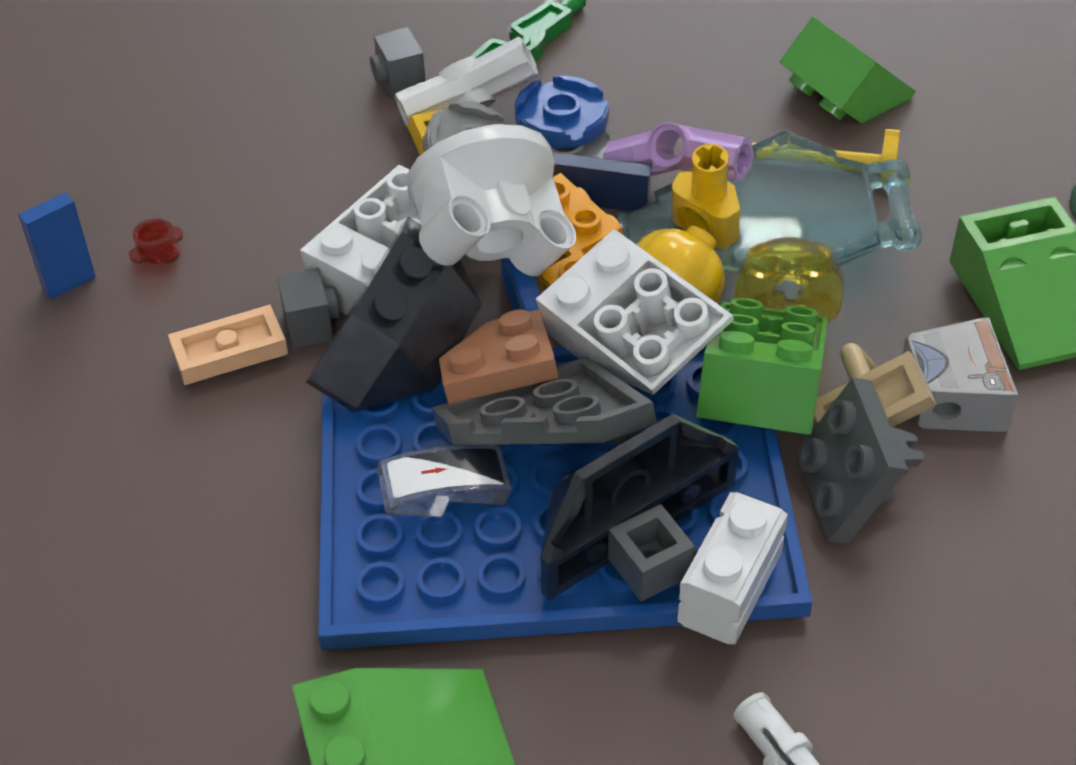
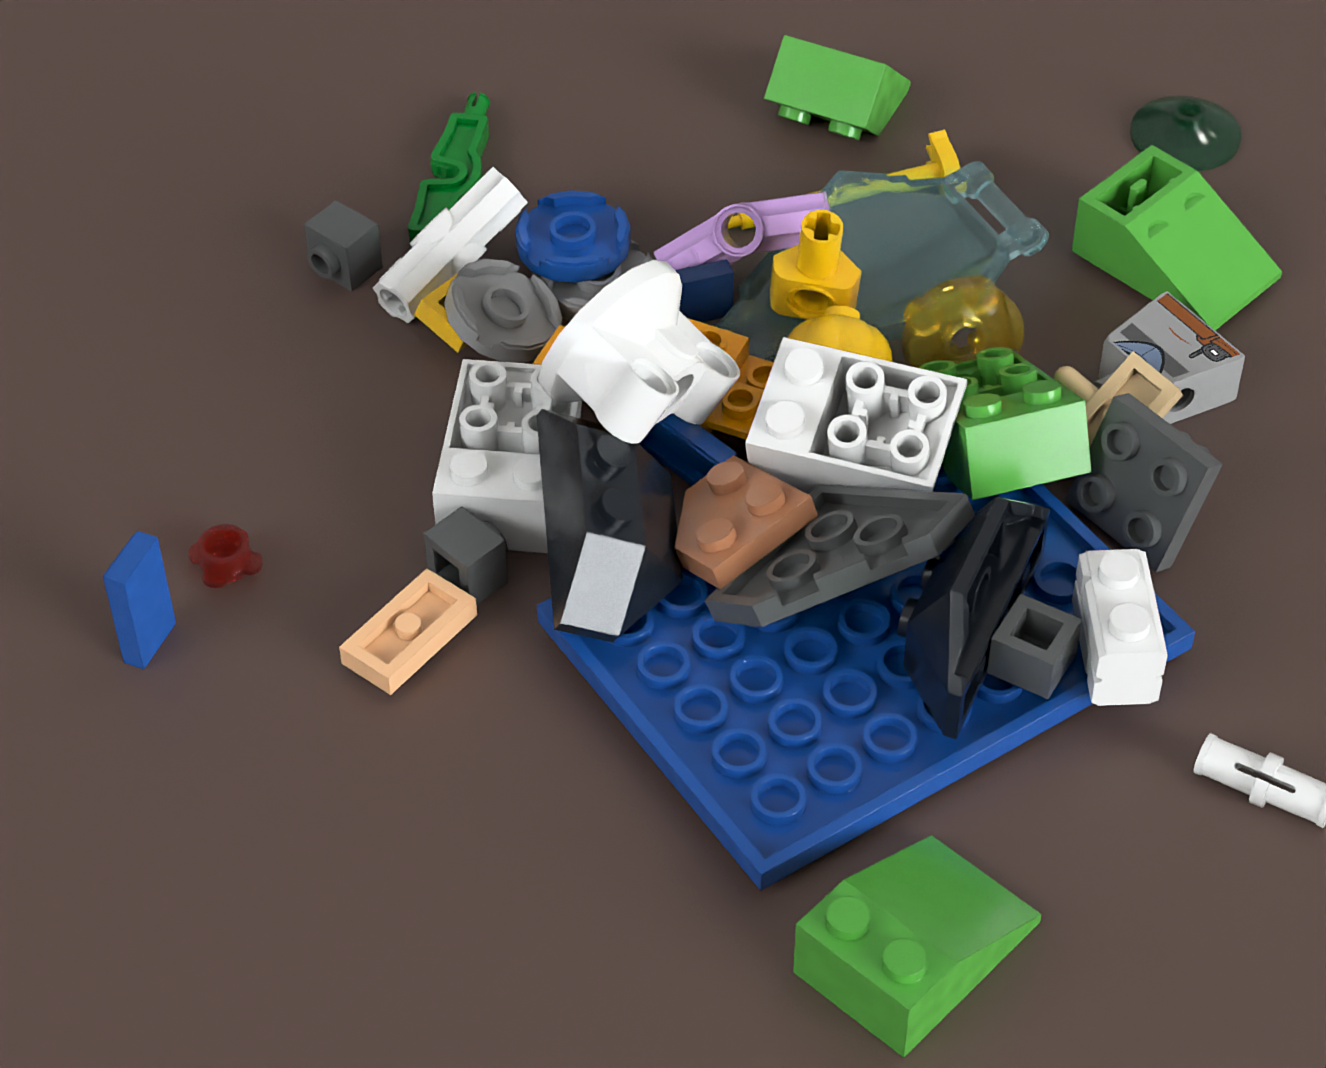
camera: 30 degrees left, 0 degrees up
slope [377,445,512,517] -> none

